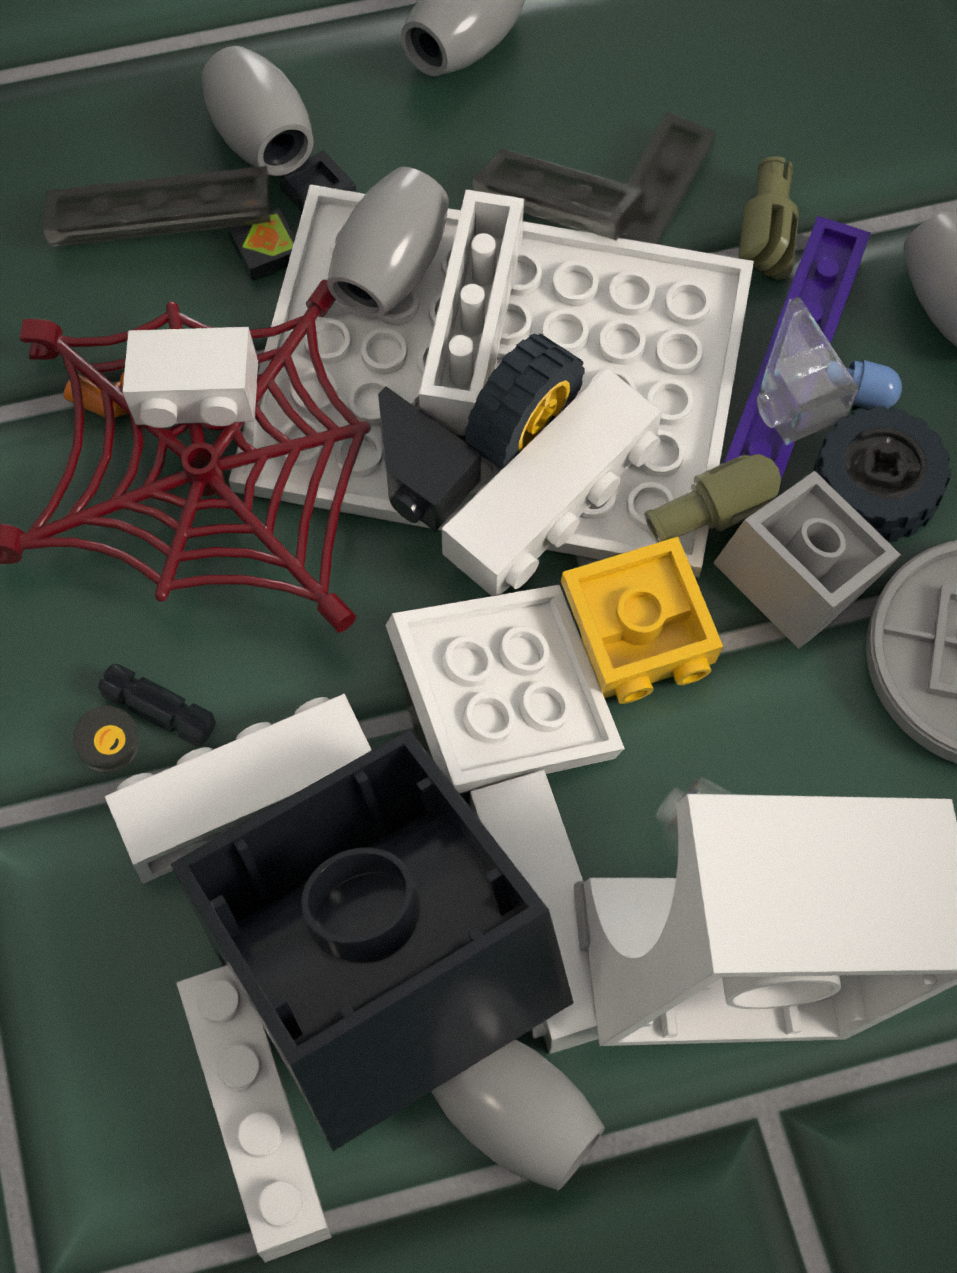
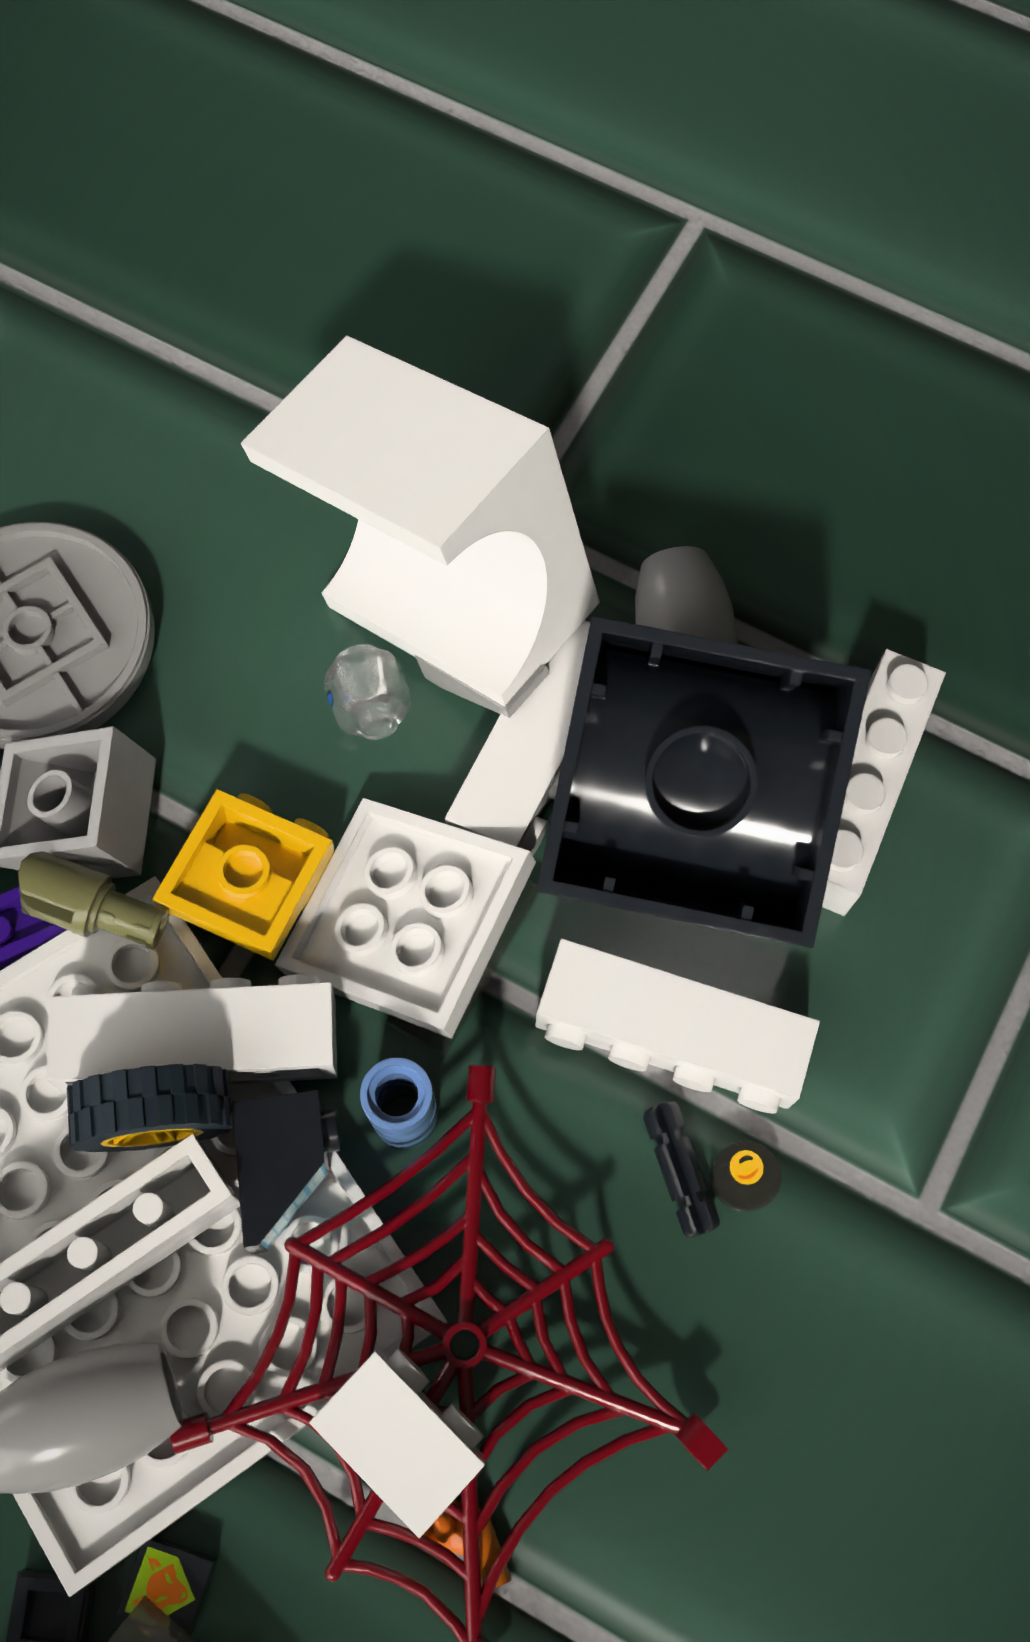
camera: 135 degrees left, 5 degrees up
none -> medium blue pin [360,1058,438,1149]

